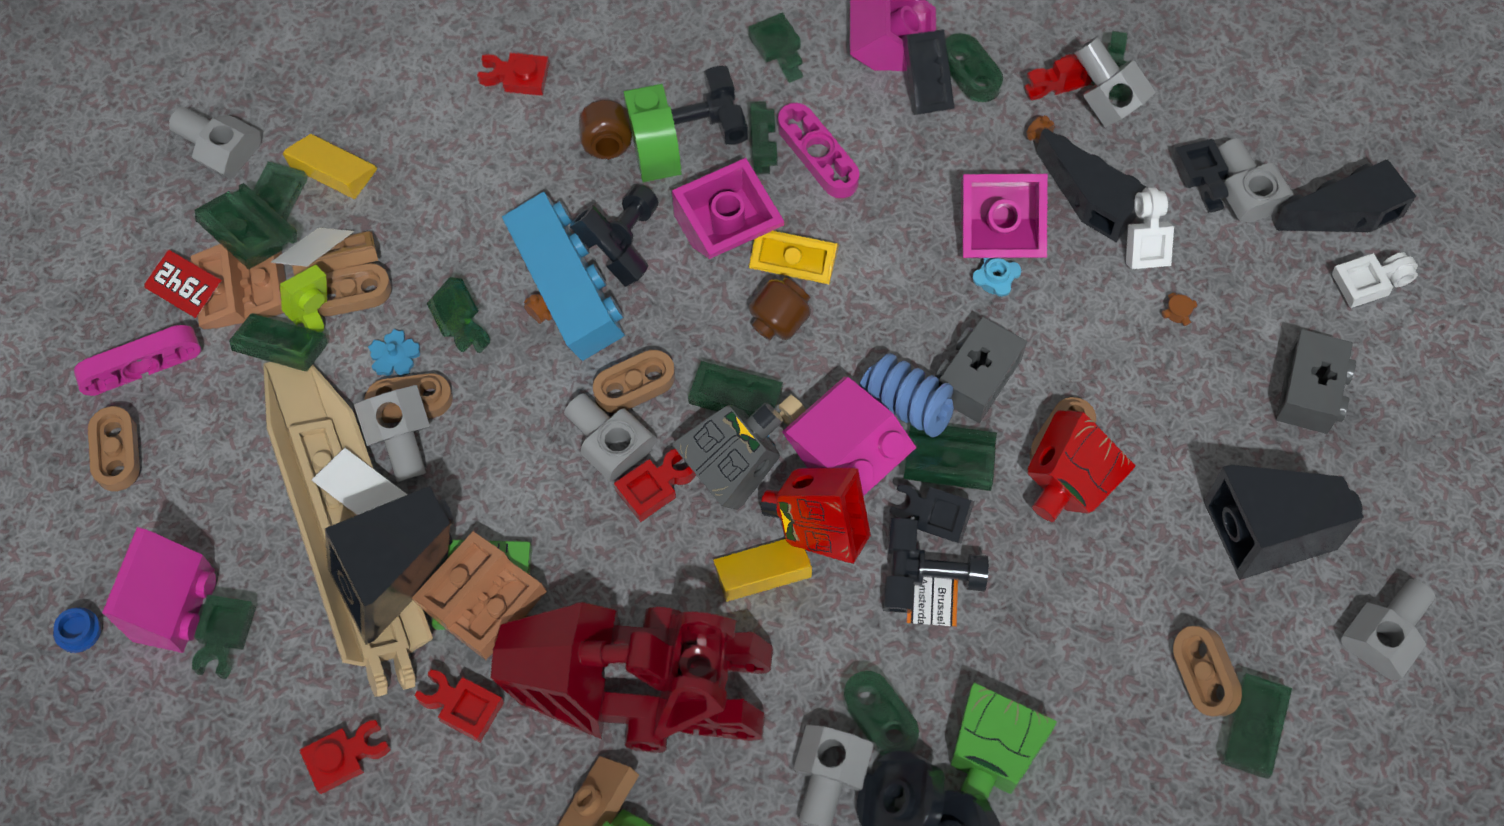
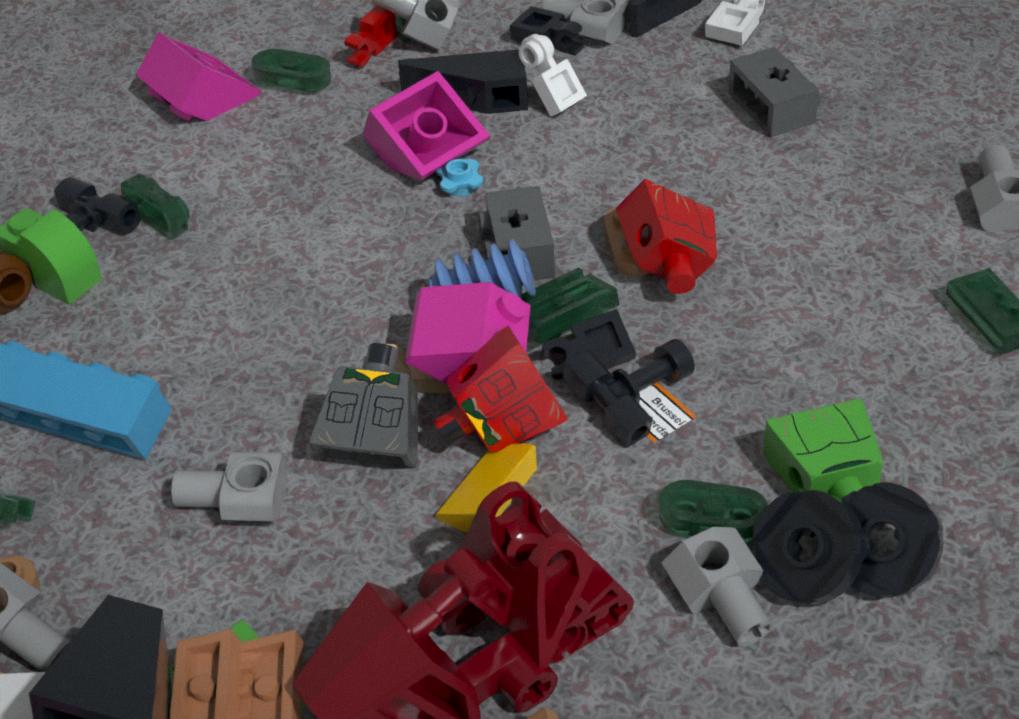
camera: 40 degrees left, 20 degrees down
dark orange piece [524,294,553,324] -> none
black bar [570,185,659,287] -> none
medium nougat plate [593,350,675,413] -> none
red plate [614,449,696,523] -> none
dark pink slope [672,158,784,259] -> none
clear green plate [688,361,783,416] -> none
clear green plate [748,12,803,83] -> none
yellow slope [749,231,839,284] -> none
reddish brown head [749,277,811,341] -> none
dark pink beam [778,103,859,198] -> none
black plate [902,29,955,115] -> none
dark orange piece [1026,116,1055,144] -> none
dark orange piece [1161,292,1197,326] -> none
medium nougat plate [1173,626,1242,716] -> none
black slope [1203,464,1364,580] -> none

